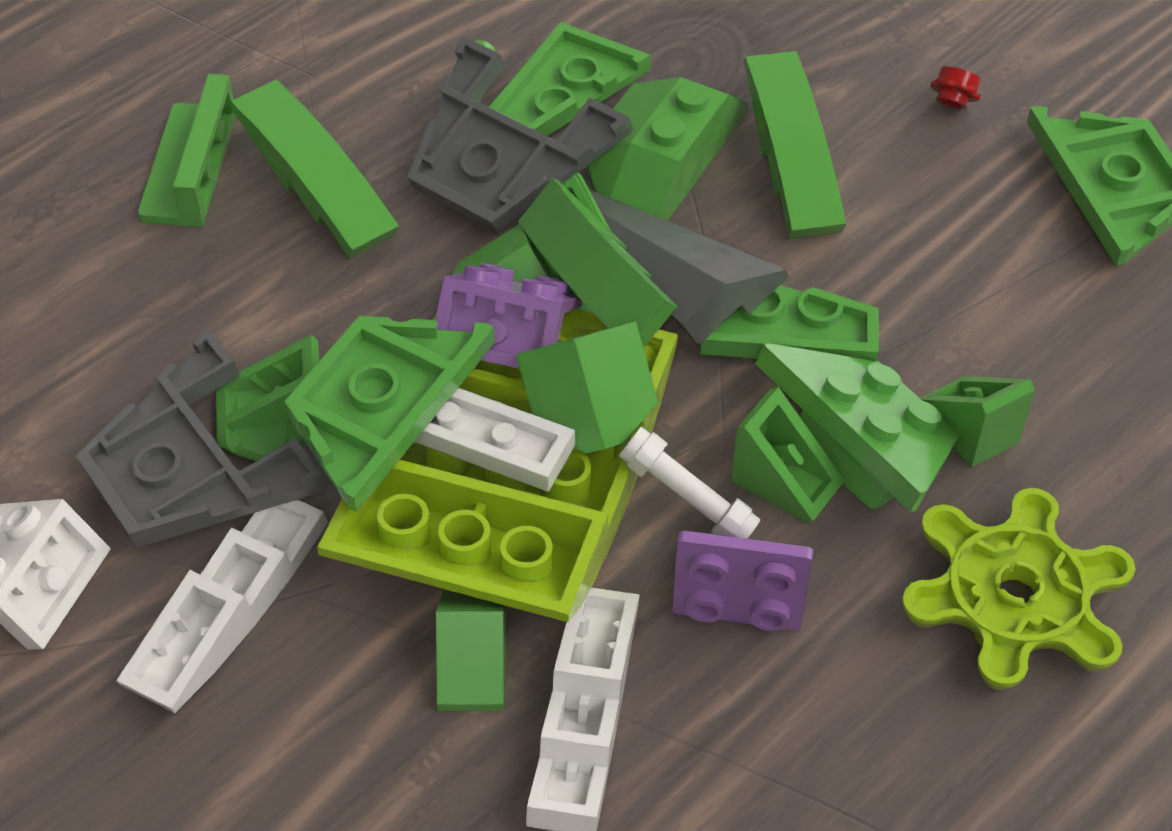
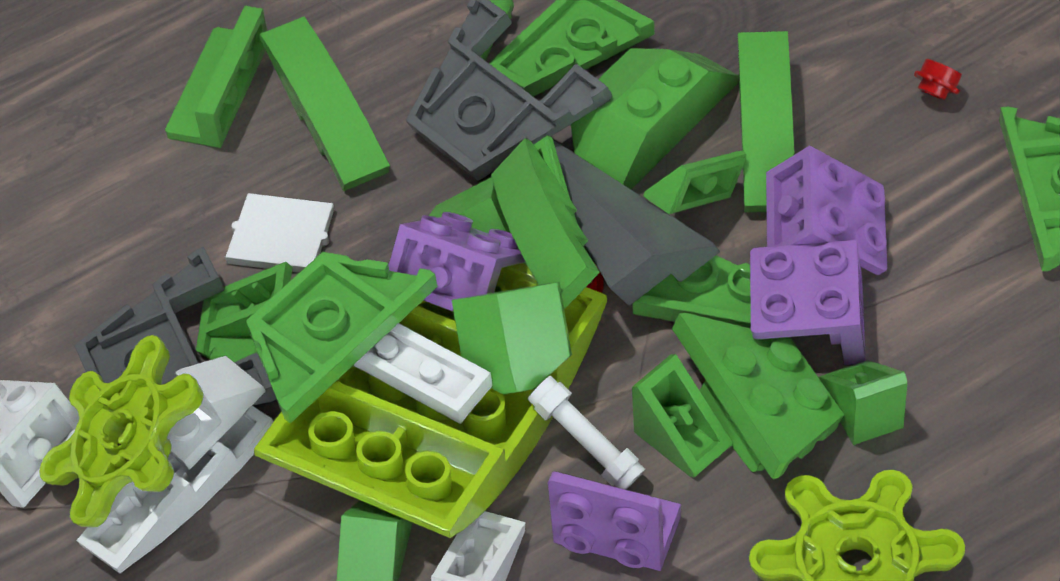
camera: 15 degrees right, 0 degrees up
none -> lime plate [39,335,204,528]
none -> white slope [167,356,266,470]
none -> white piece [225,193,334,273]
none -> bright green slope [643,150,747,214]
none -> medium lavender bracket [750,240,866,365]
none -> medium lavender bracket [766,146,887,275]

